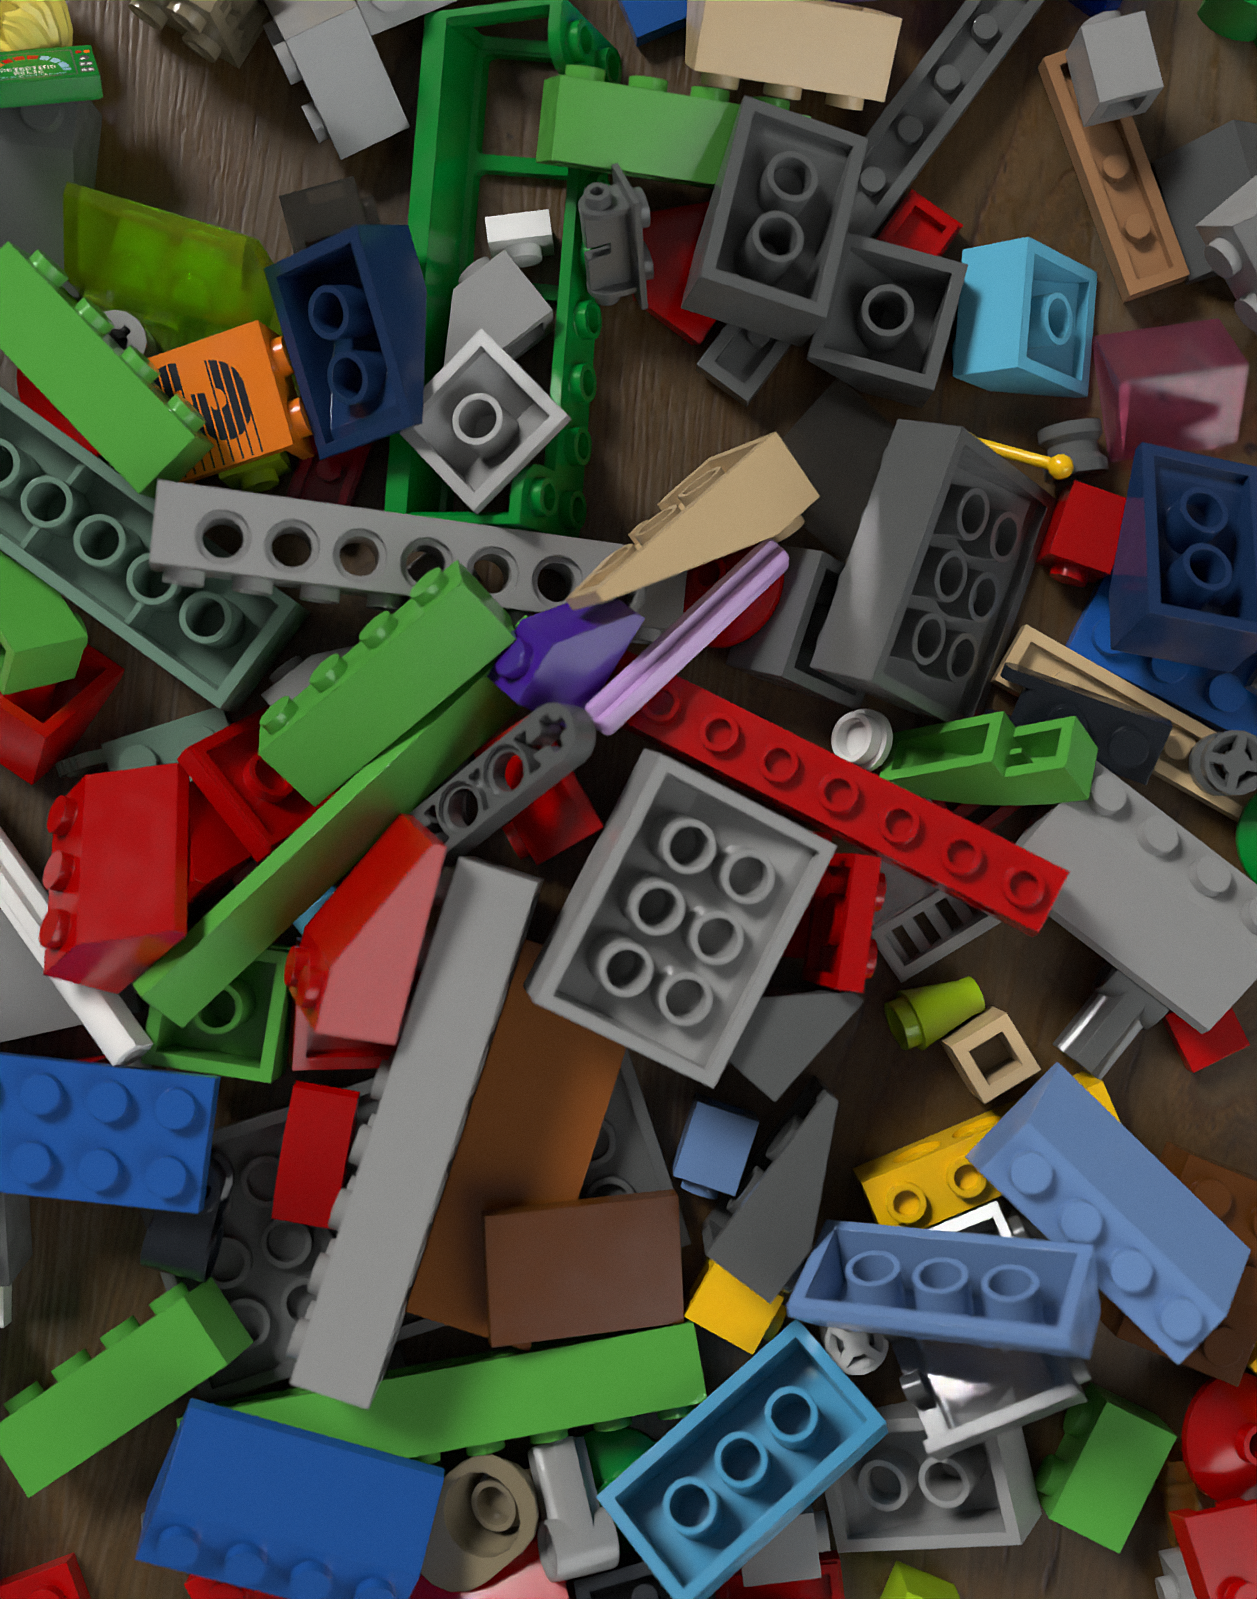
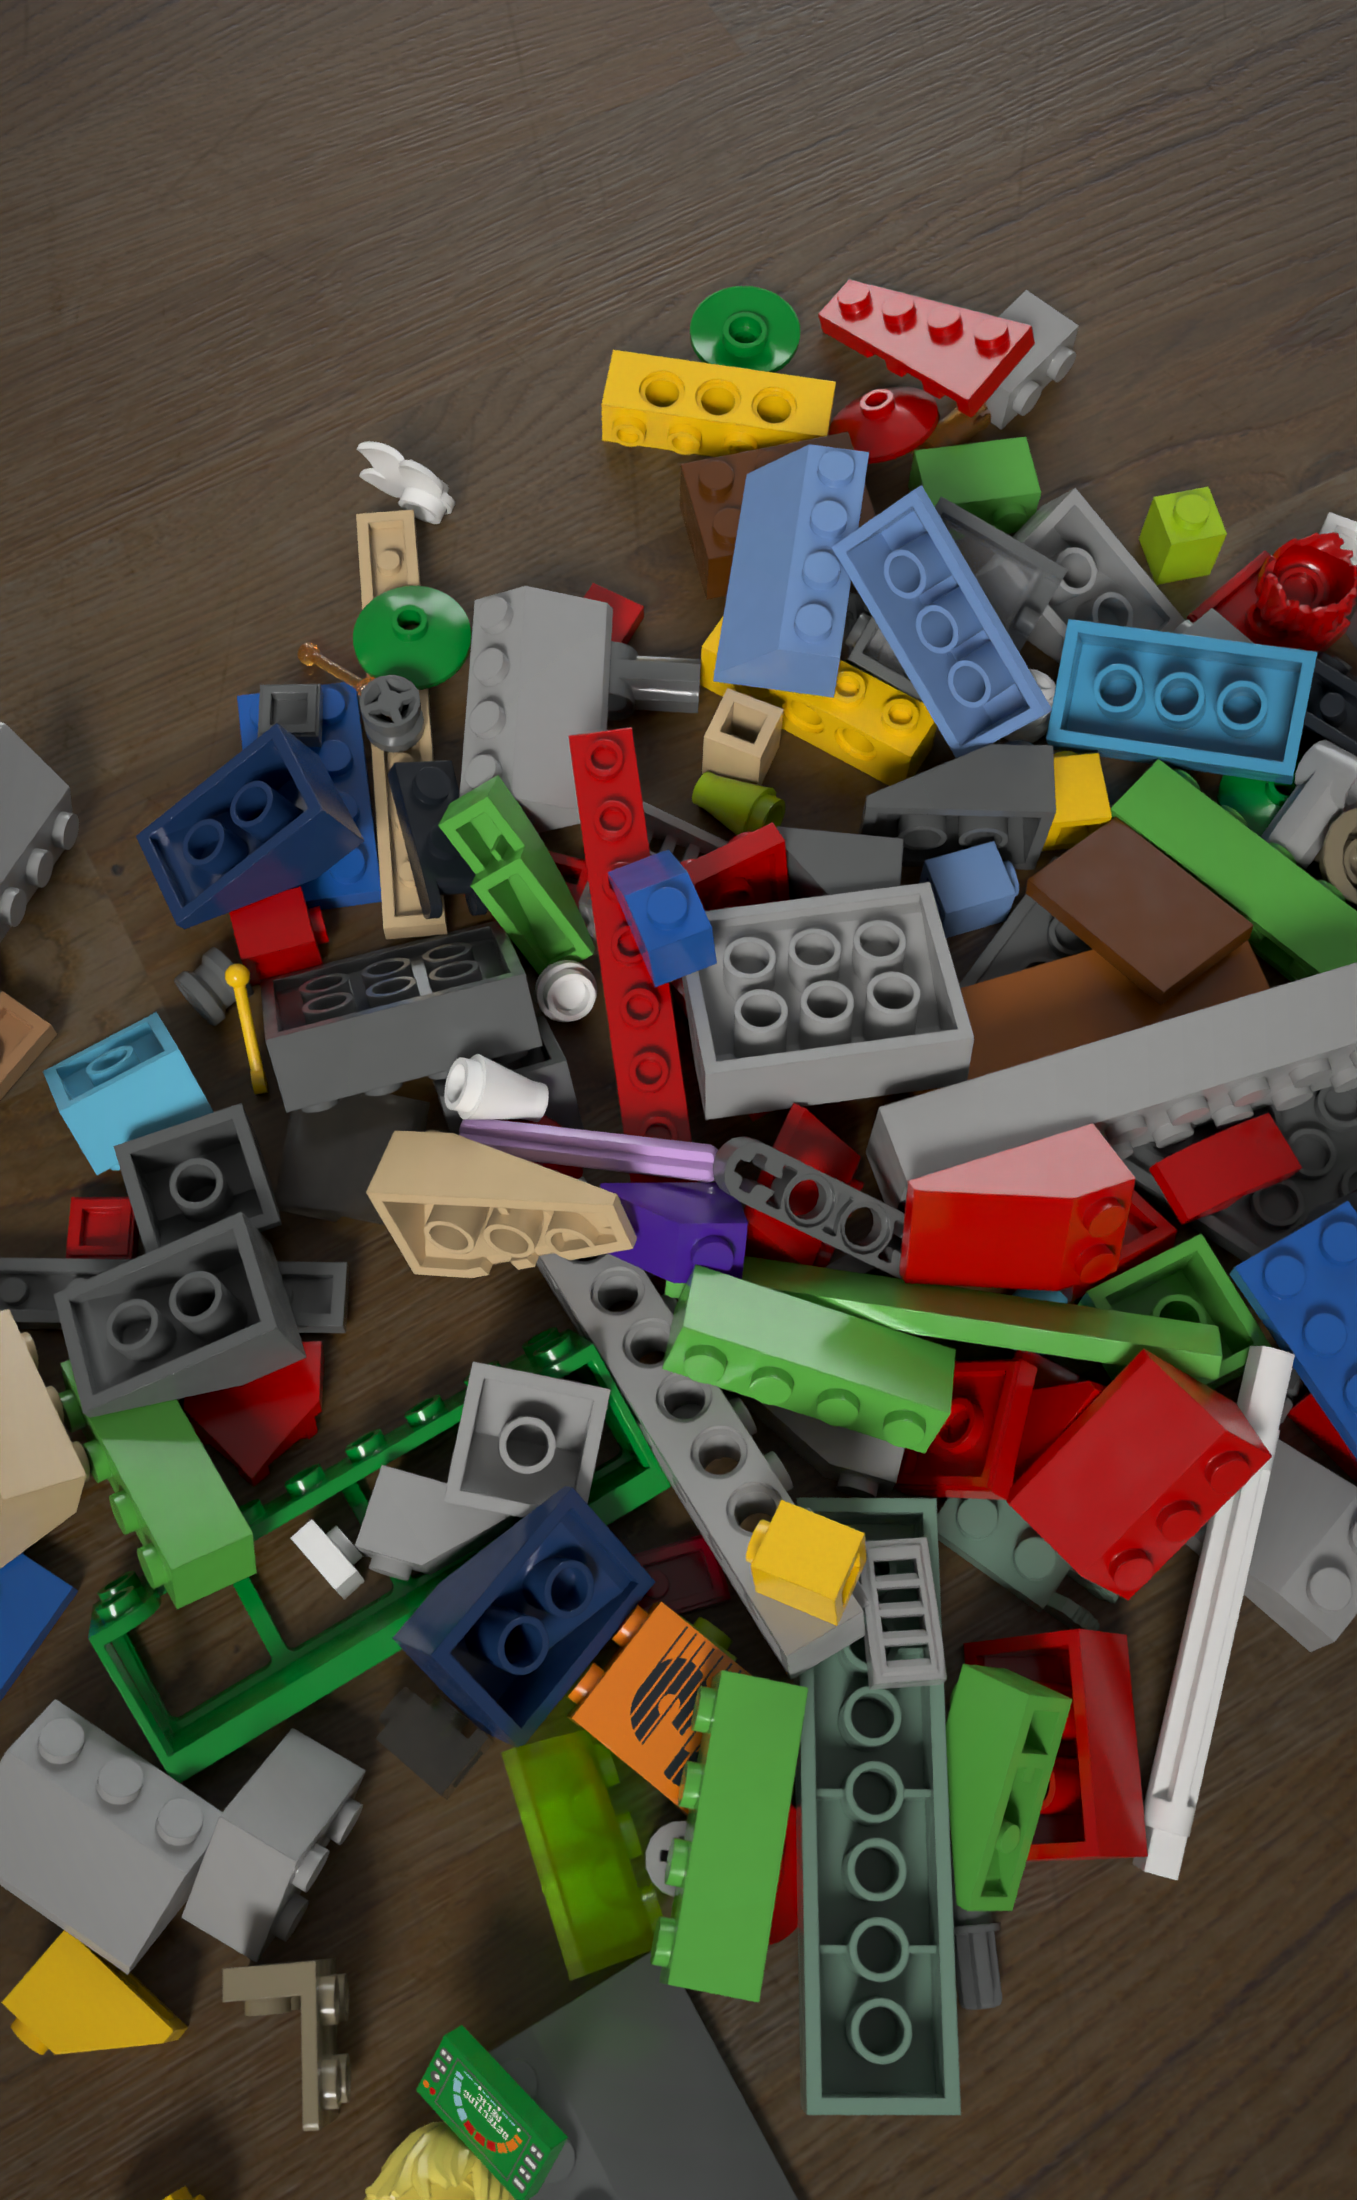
camera: 135 degrees left, 20 degrees down
dark grey hinge [578,163,654,310] -> none
clear pink slope [1092,318,1249,462] -> none
none -> white cone [444,1054,549,1122]
none -> blue slope [607,849,717,987]
none -> yellow brick [746,1500,867,1626]
none -> light grey slope [858,1537,947,1690]

